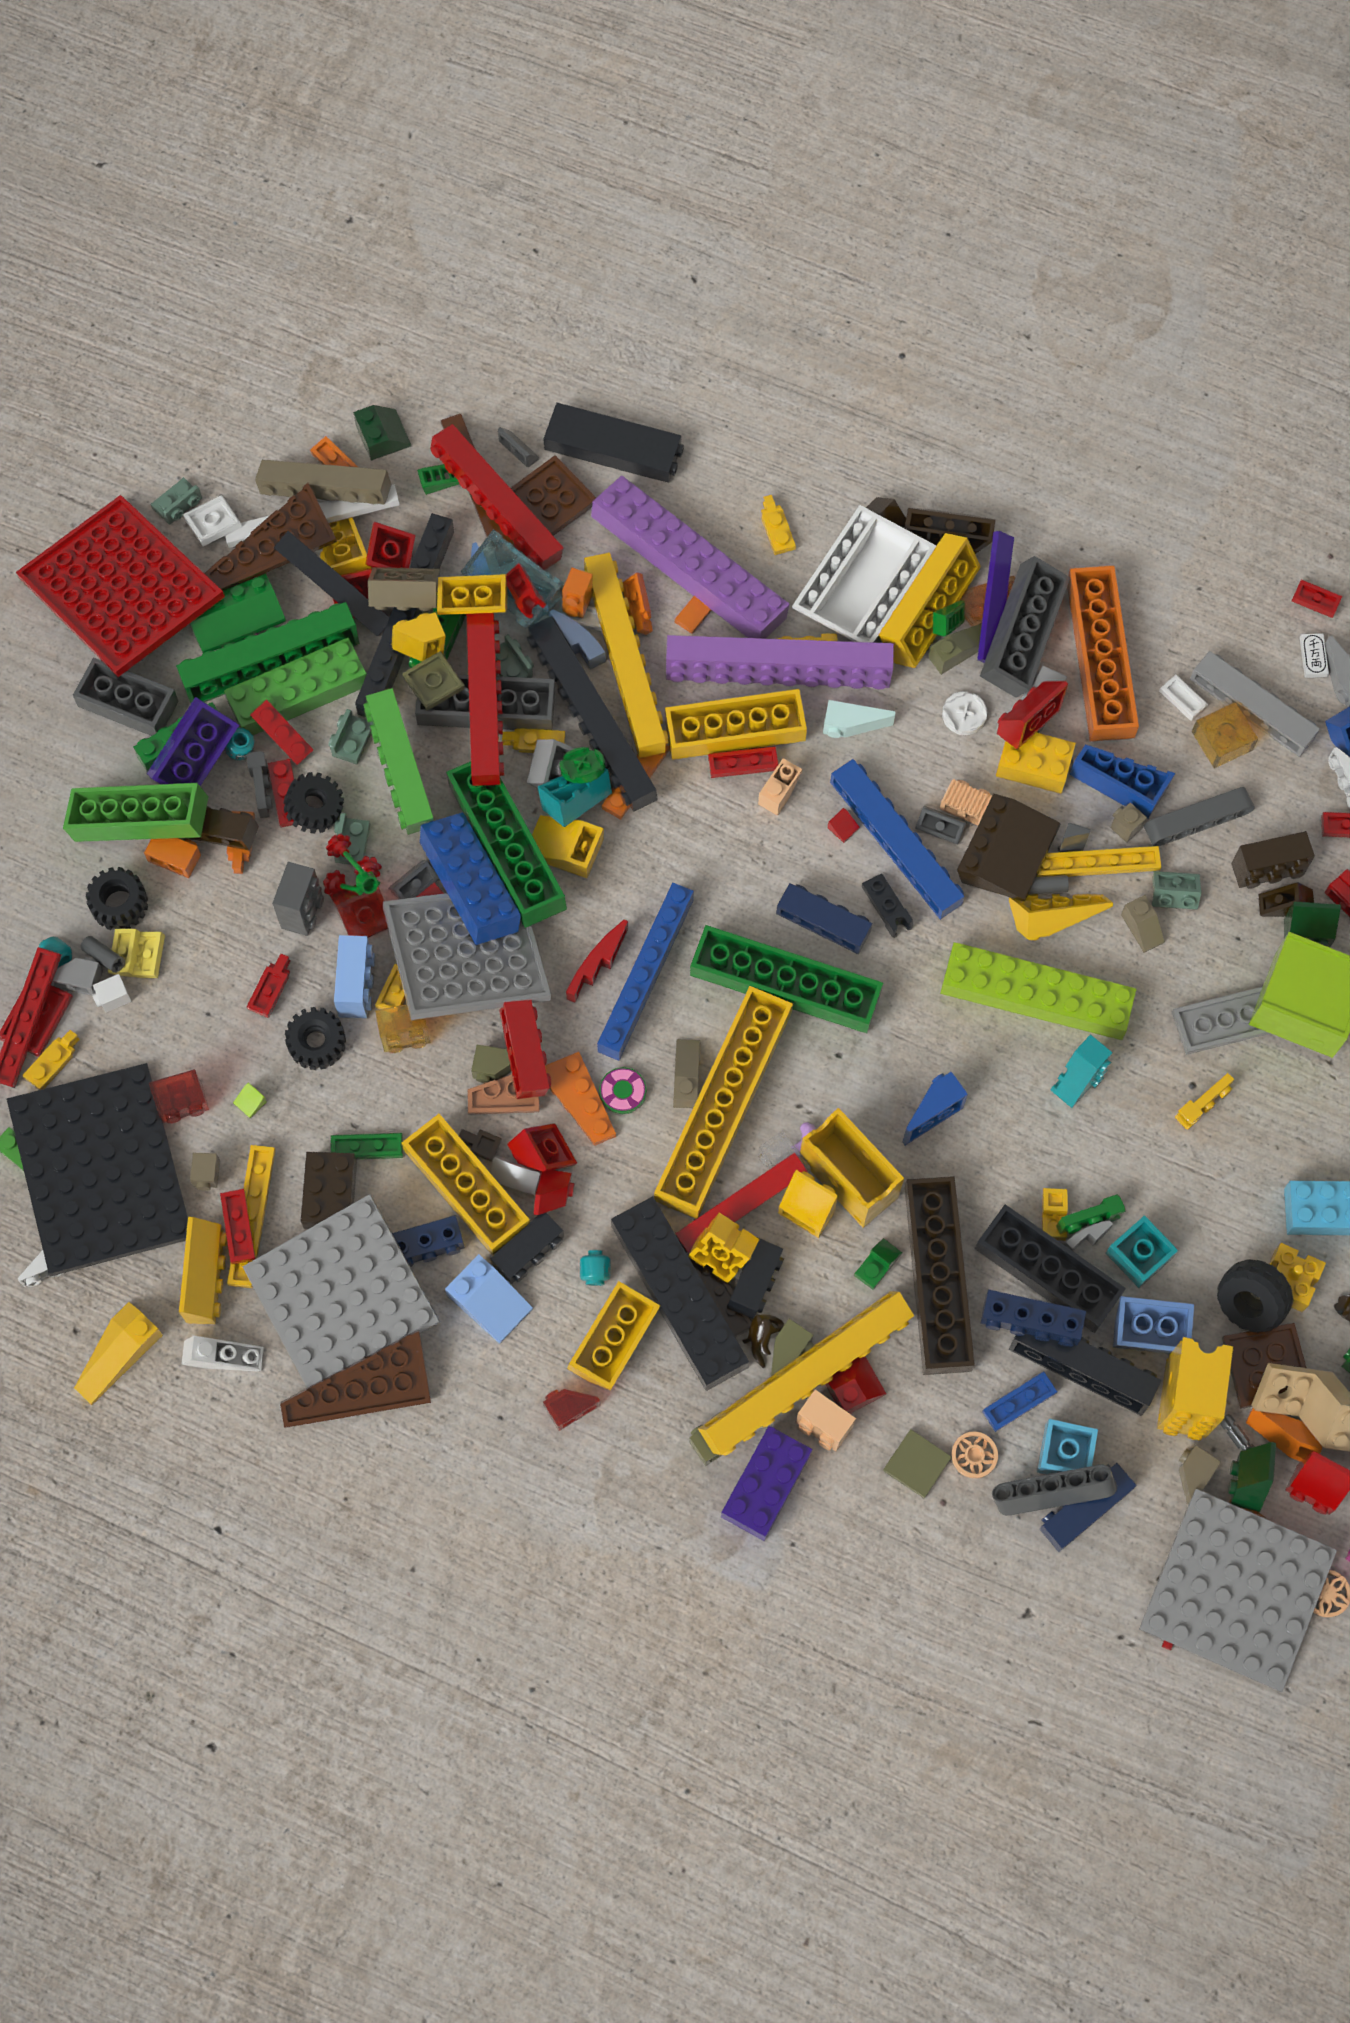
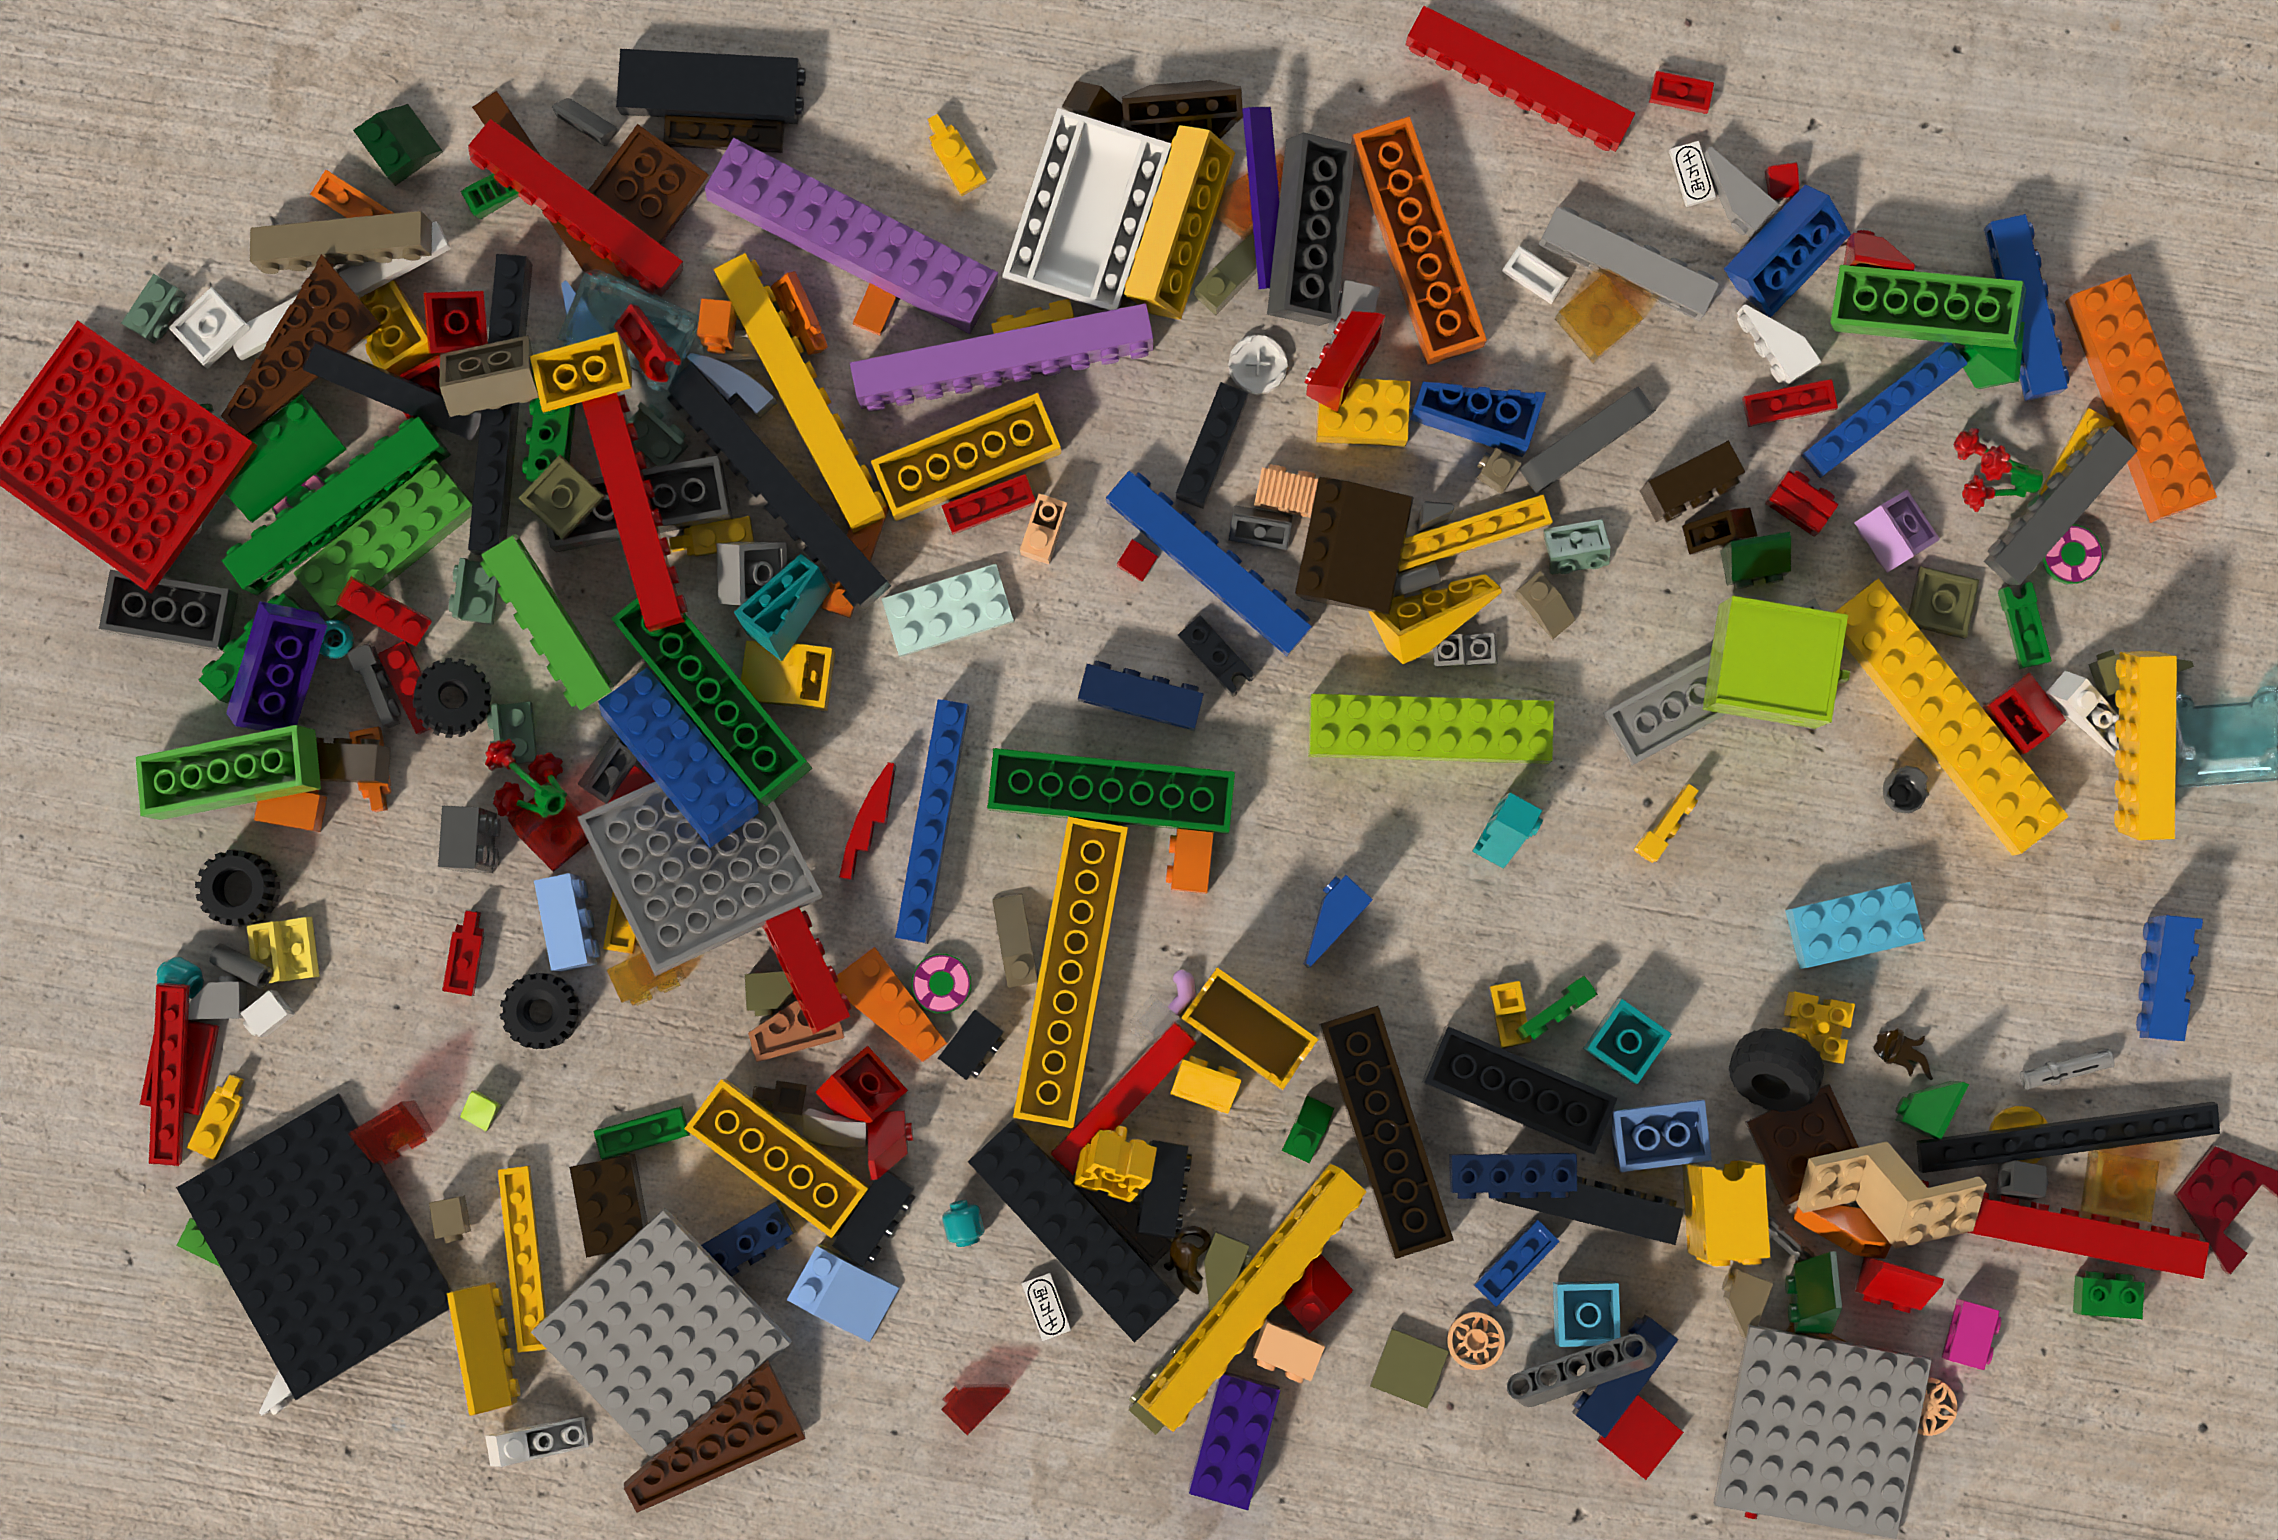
camera: 10 degrees left, 15 degrees up
yellow wedge [74,1302,163,1405] -> none
red plate [220,1189,256,1265] -> none
yellow slope [392,612,445,662] -> none
green tile [559,747,606,784] -> none
yellow slope [567,1281,660,1390] -> none
light aqua slope [823,700,896,738] -> none
green slope [933,600,965,636] -> none
light grey slope [1064,1221,1113,1251] -> none
none -> dark brown tile [663,115,784,153]
none -> light aqua plate [882,564,1014,657]
none -> black brick [938,1010,1005,1080]
none -> white tile [1021,1272,1071,1341]
none -> orange brick [1166,829,1214,894]
none -> black brick [1176,382,1248,509]
none -> red brick [1405,6,1636,152]
none -> light grey slope [1433,633,1498,667]
none -> red tile [1597,1395,1684,1480]

